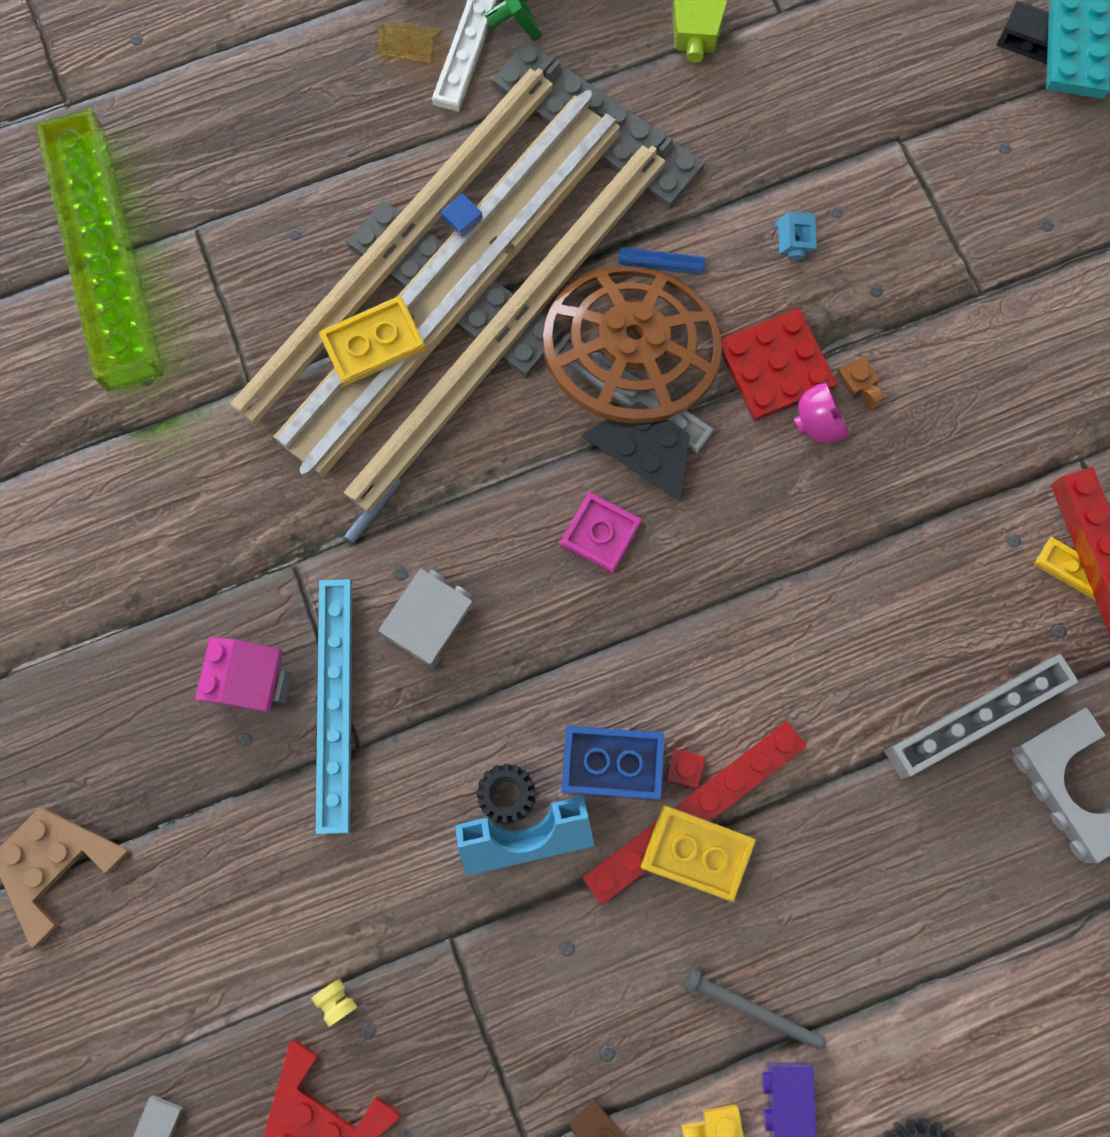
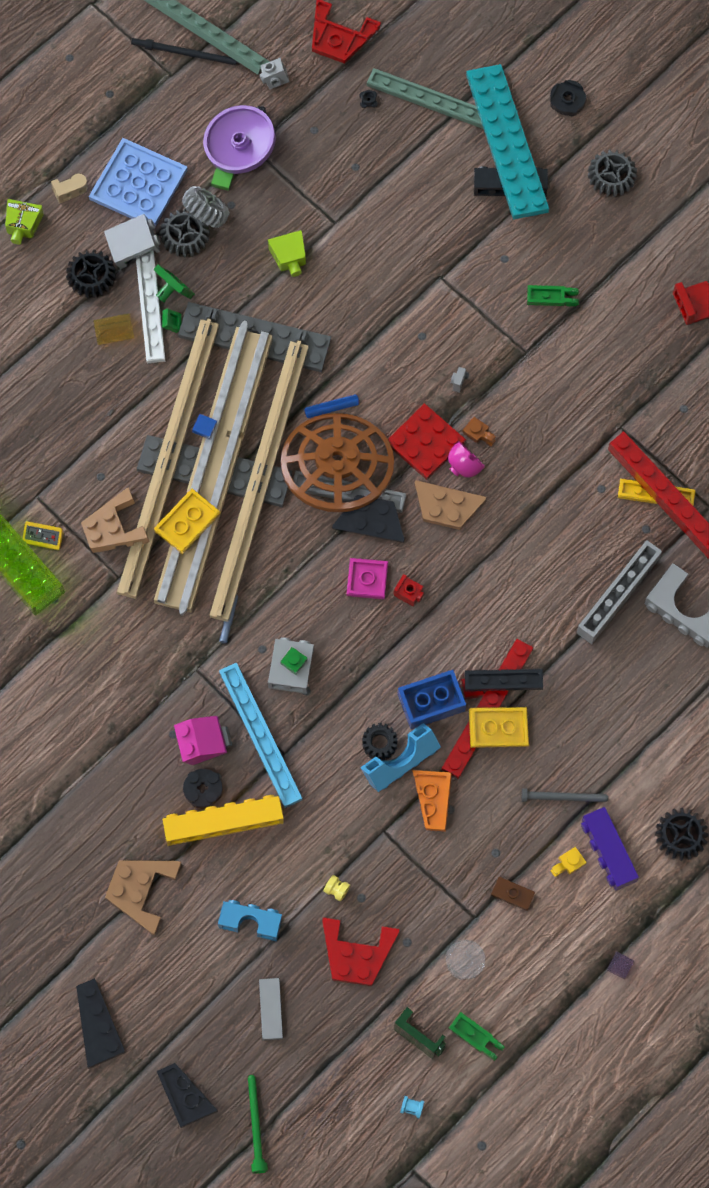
camera: 30 degrees left, 5 degrees down
dark azure brick [775,212,817,261] -> none
none -> slope [22,521,64,550]
none -> medium nougat wing [81,488,150,553]
none -> green plate [162,308,182,333]
none -> yellow brick [162,795,284,846]
none -> black plate [183,769,223,809]
none -> dark azure arch [218,900,282,941]
none -> green plate [280,647,308,675]
none -> red brick [394,574,424,607]
none -> orange wing [412,770,452,832]
none -> medium nougat wing [415,480,486,530]
none -> light grey plate [450,367,466,393]
none -> black plate [464,669,543,691]
none -> green hinge [527,285,579,307]

